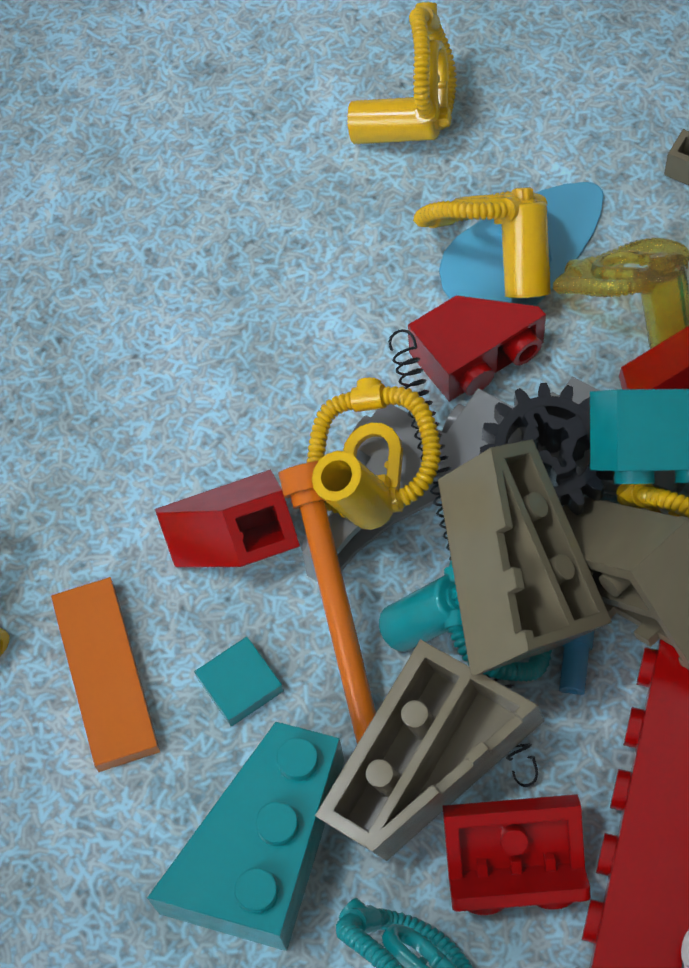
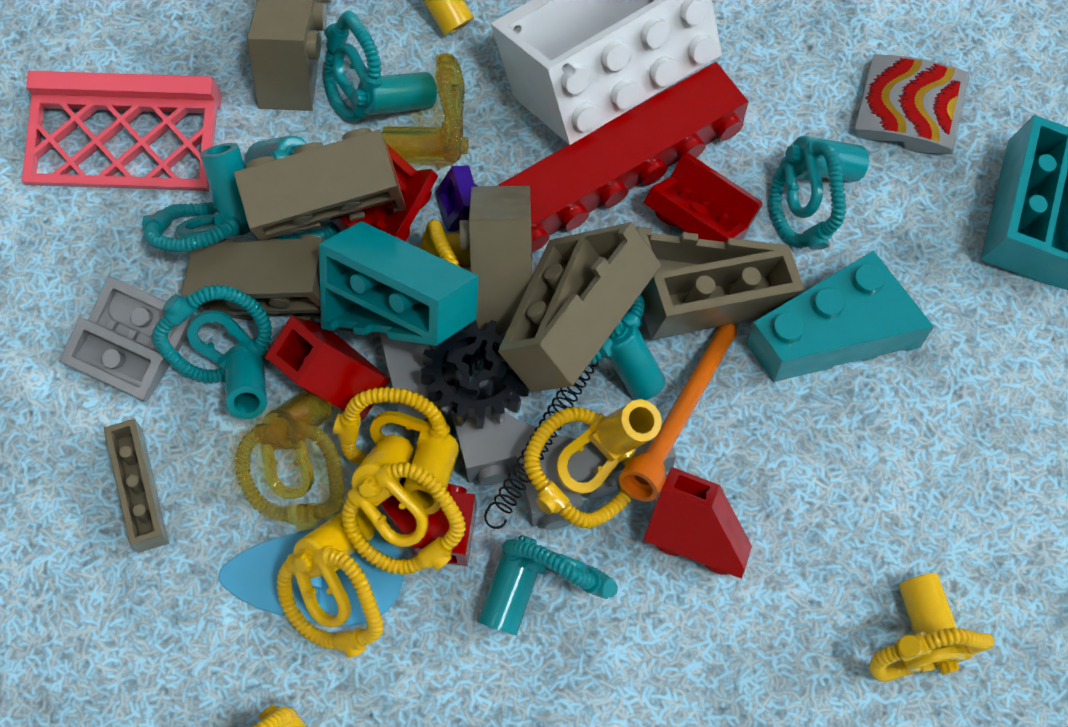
camera: 145 degrees left, 5 degrees up
orange tile [51,577,160,772] -> none
teal tile [194,636,284,727] -> none
none -> yellow piece [333,387,459,515]
none -> yellow piece [342,435,466,576]
none -> teal piece [478,535,618,636]

